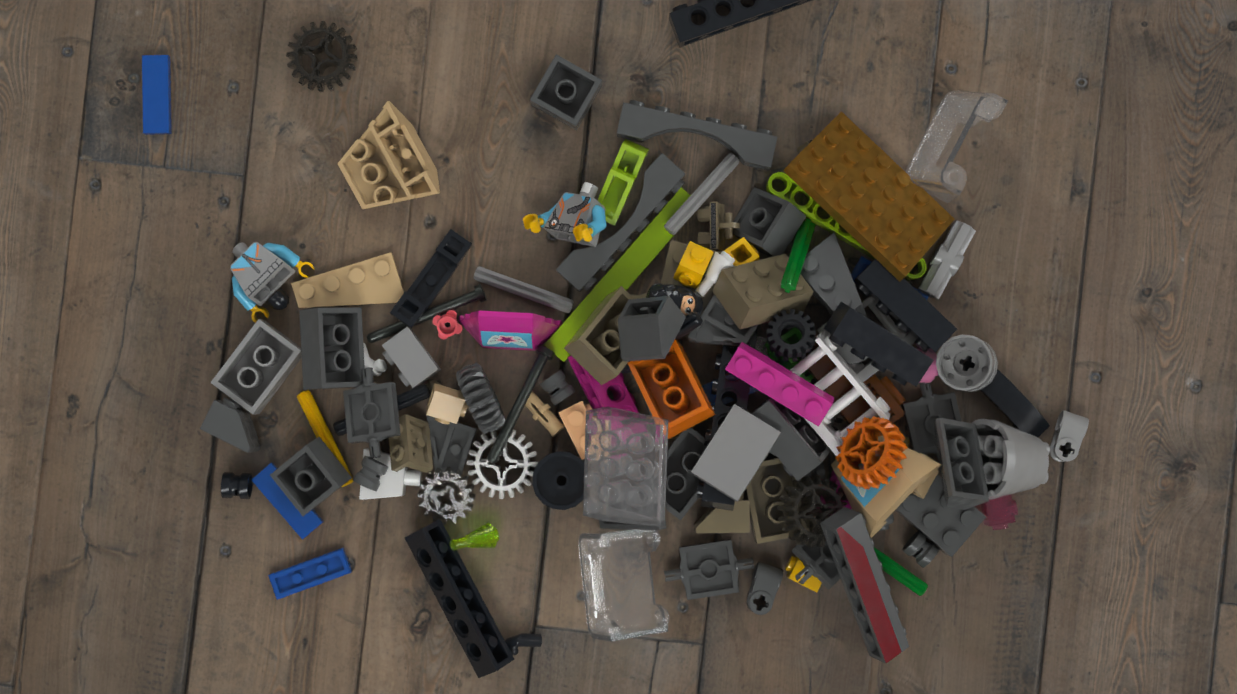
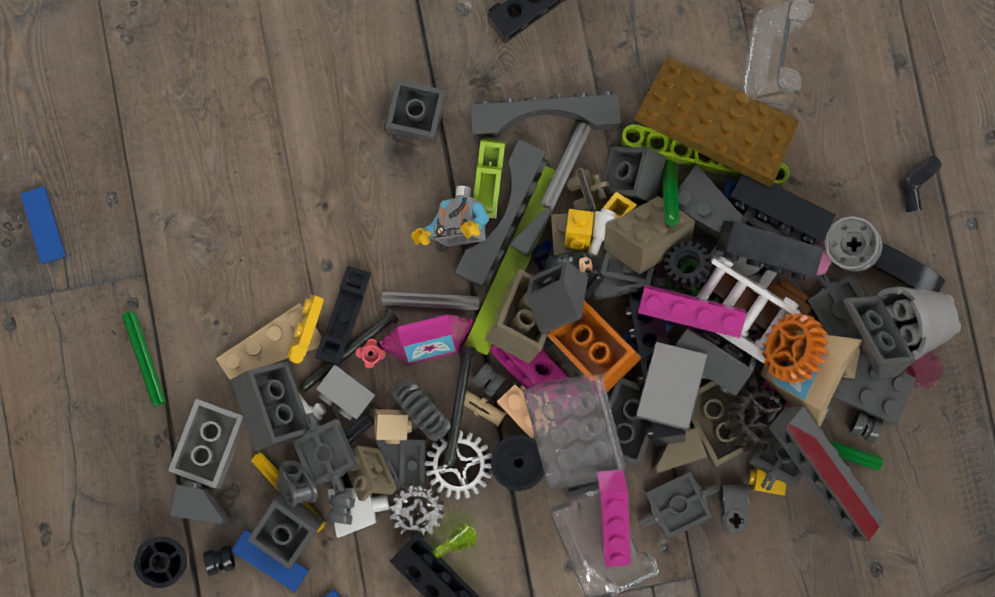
camera: 15 degrees left, 5 degrees down
torso [230,242,314,323] -> none
black hinge [266,288,289,310] -> none
clear smoke gear [286,21,358,92] -> none
tan wedge [338,101,440,209] -> none
light grey piece [918,220,976,300] -> none
light grey piece [1050,410,1089,462] -> none
none -> green axle [122,311,166,407]
none -> black cylinder [134,536,187,588]
none -> dark grey piece [277,460,317,508]
none -> yellow hinge [286,294,324,364]
none -> dark grey slope [510,207,551,257]
none -> arm [531,240,553,270]
none -> dark pink brick [597,470,631,567]
none -> black arm [899,156,942,212]

